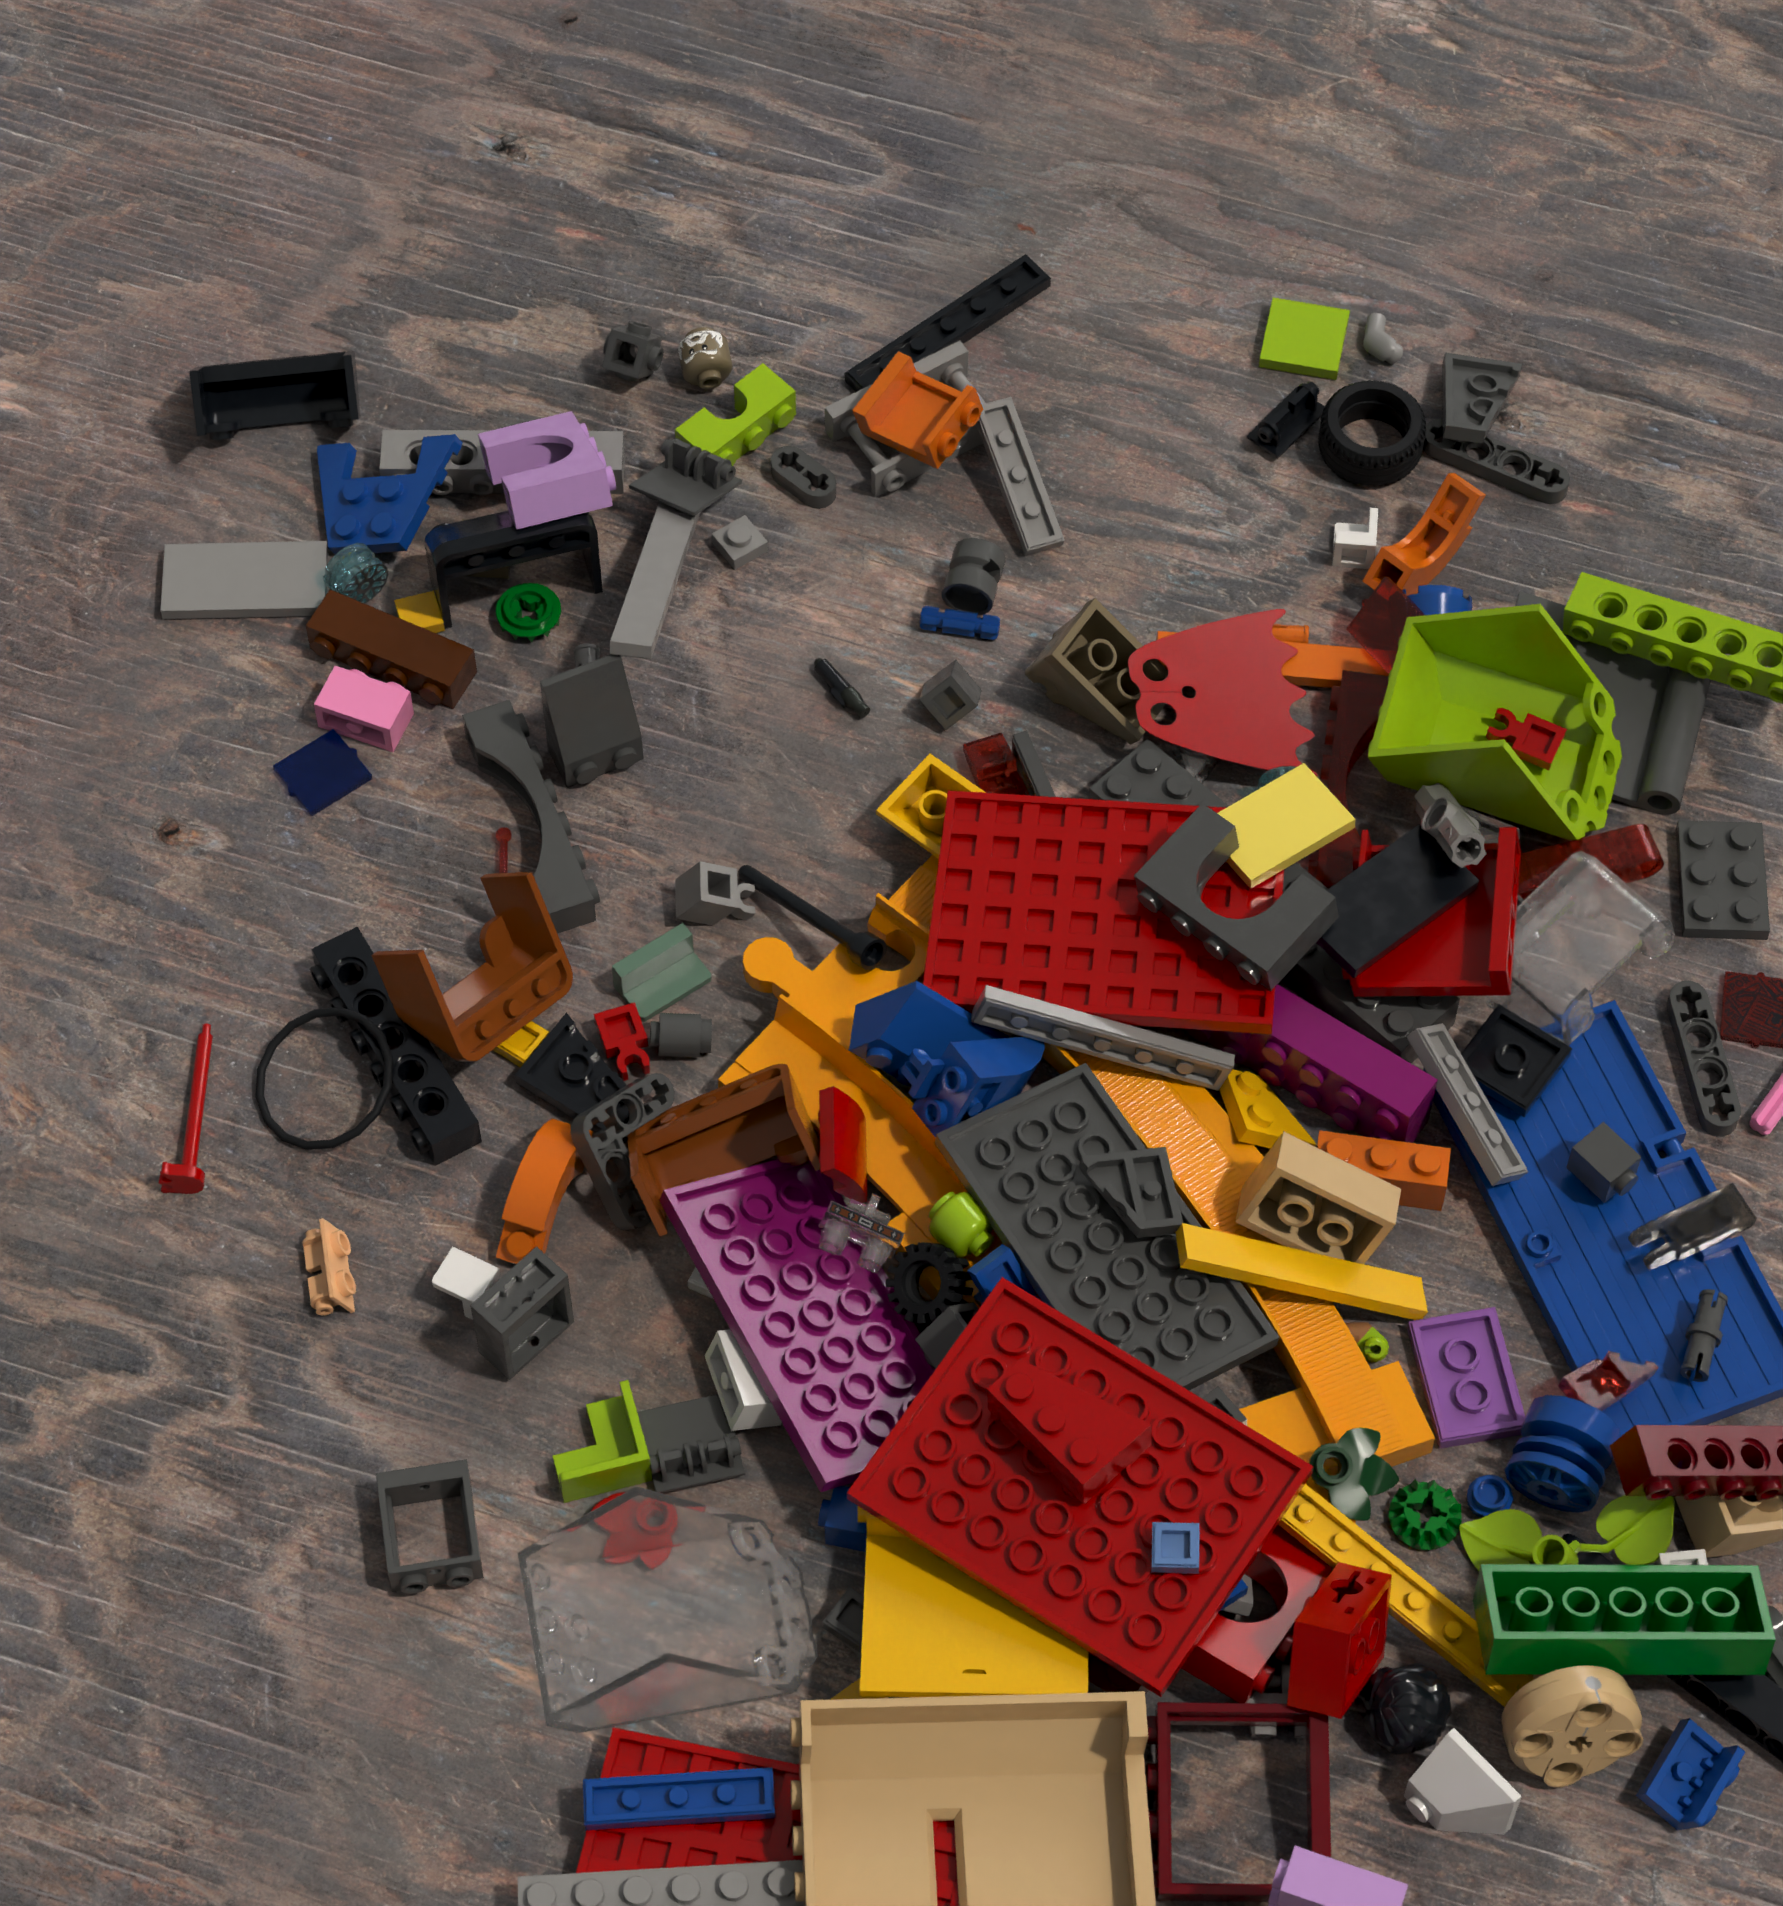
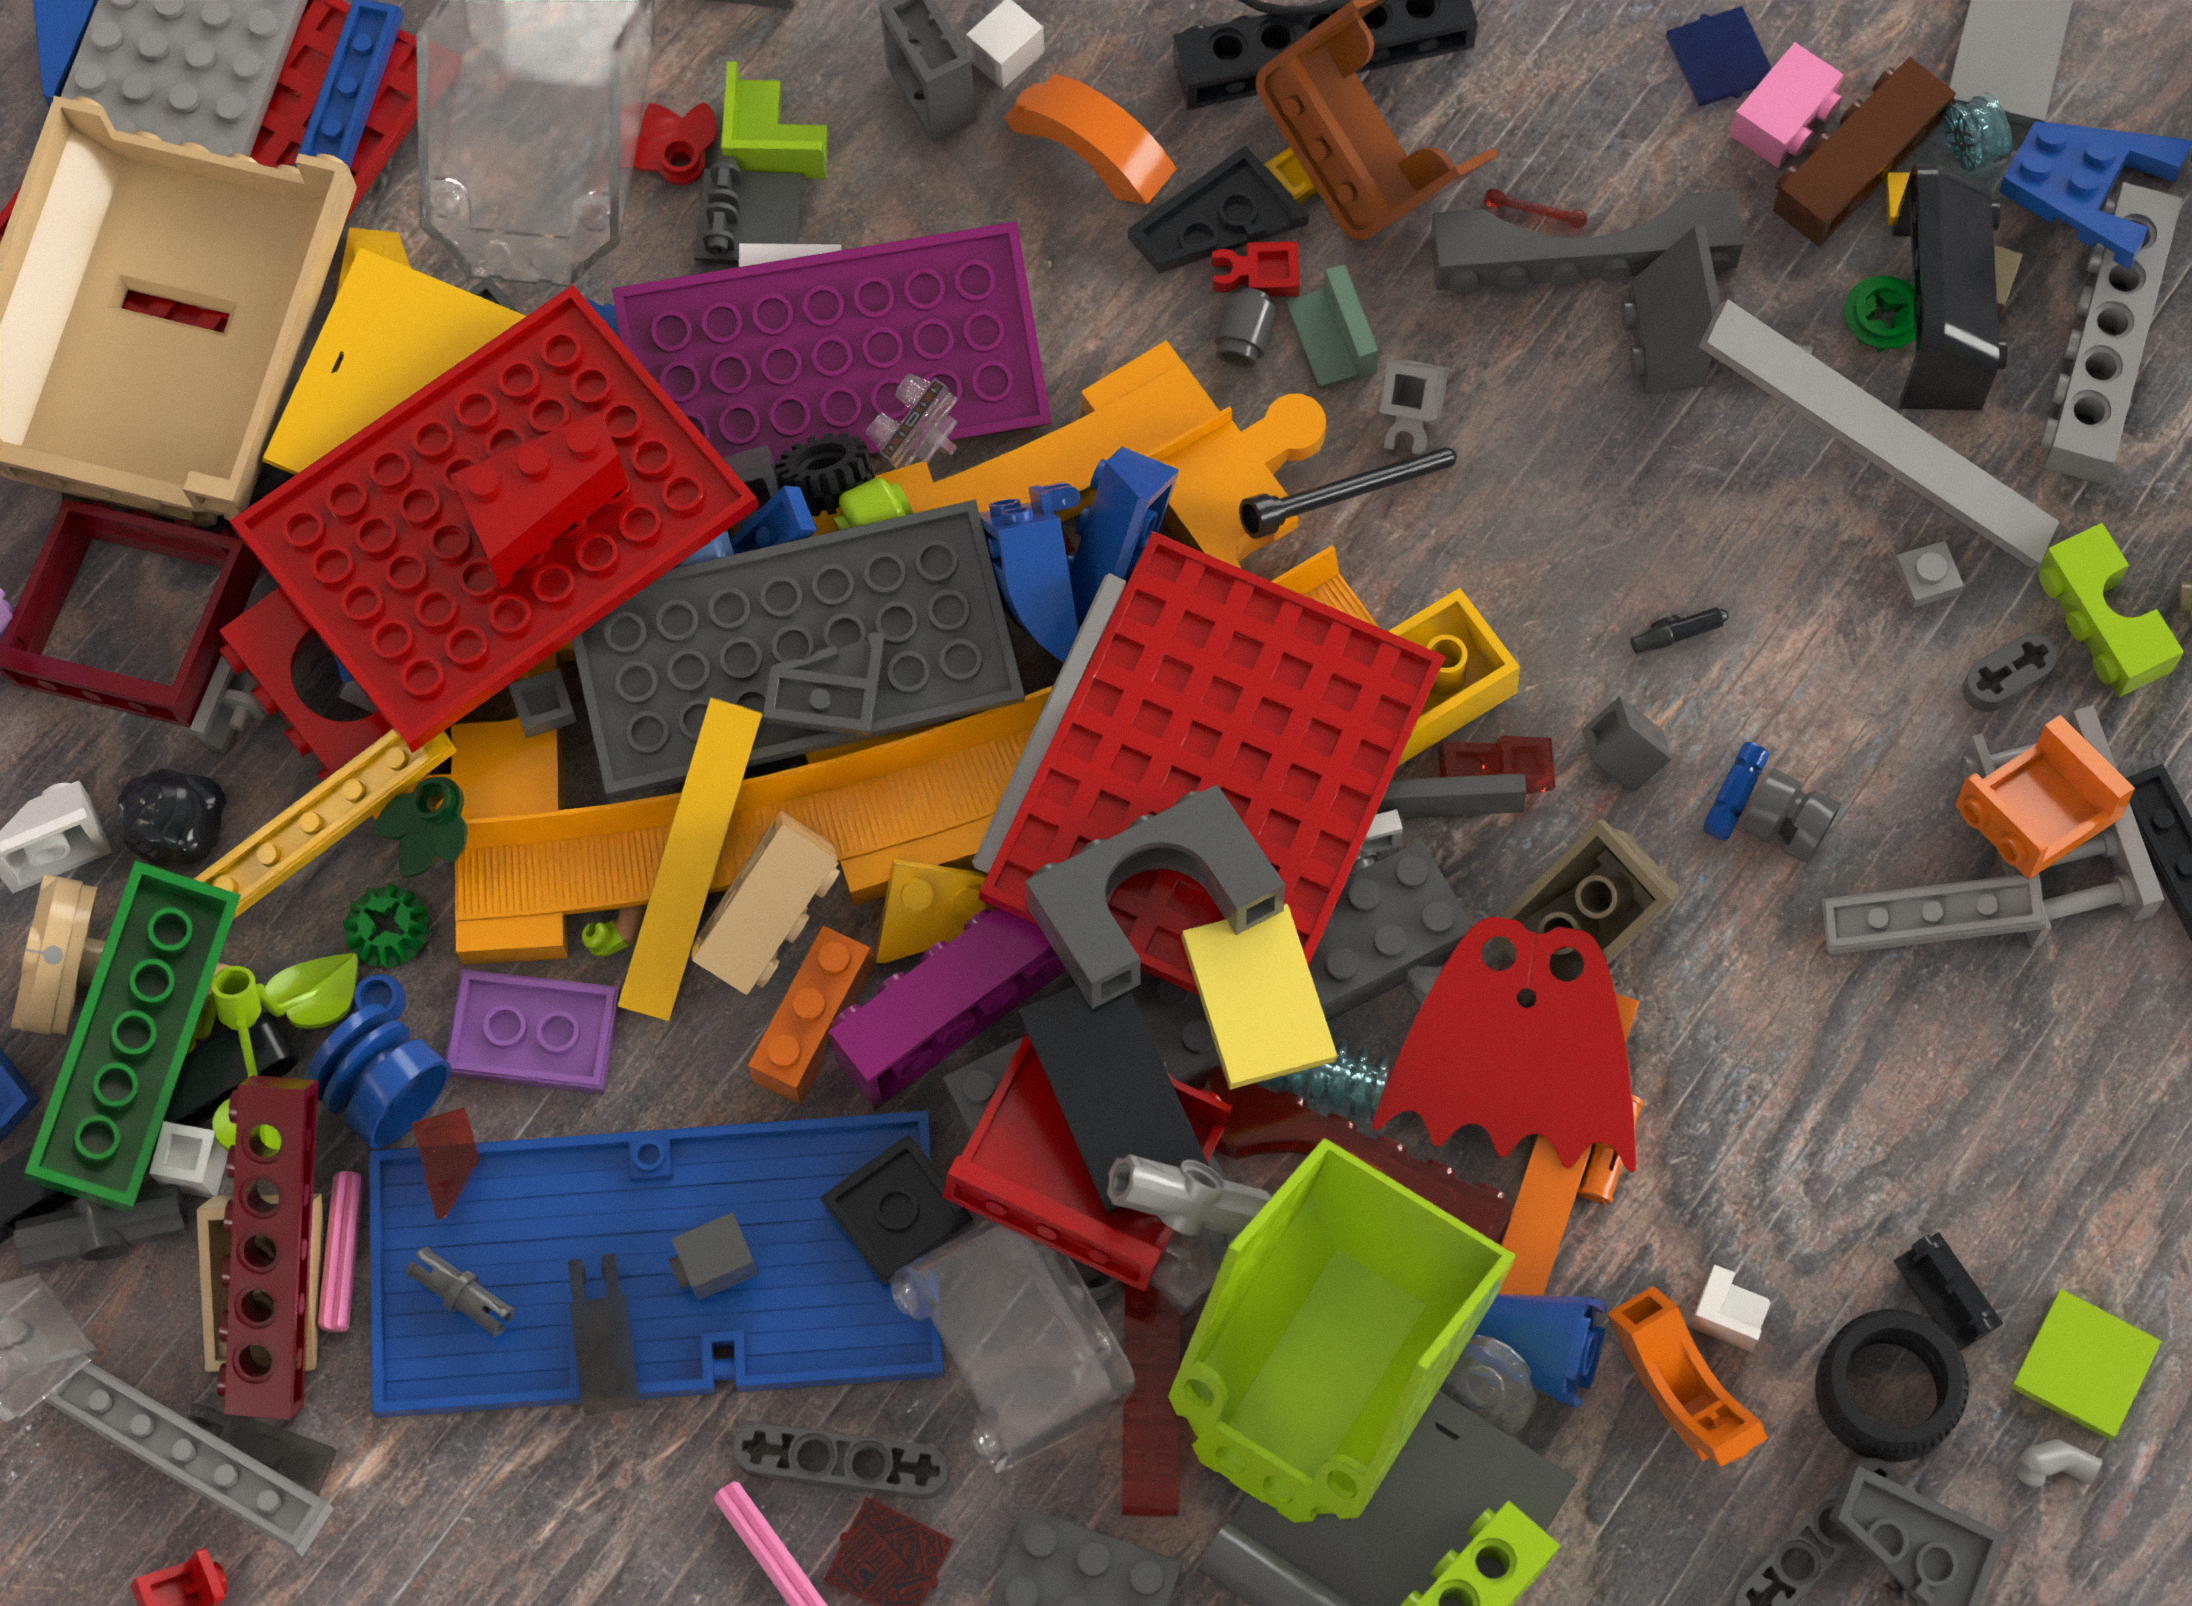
camera: 110 degrees right, 10 degrees up
lavender arch [478,411,616,529] -> none
dark grey beam [570,1073,675,1231] -> none
dark orange windscreen [627,1064,820,1237] -> none
dark grey hinge [629,438,742,516] -> none
red slope [818,1086,867,1204] -> none
medium blue tile [1152,1522,1200,1574] -> none
red piece [1287,1562,1392,1719] -> none
clear red piece [1346,577,1425,674] -> none
light grey tile [1406,1023,1528,1186] -> none
red plate [1486,708,1567,771] -> none

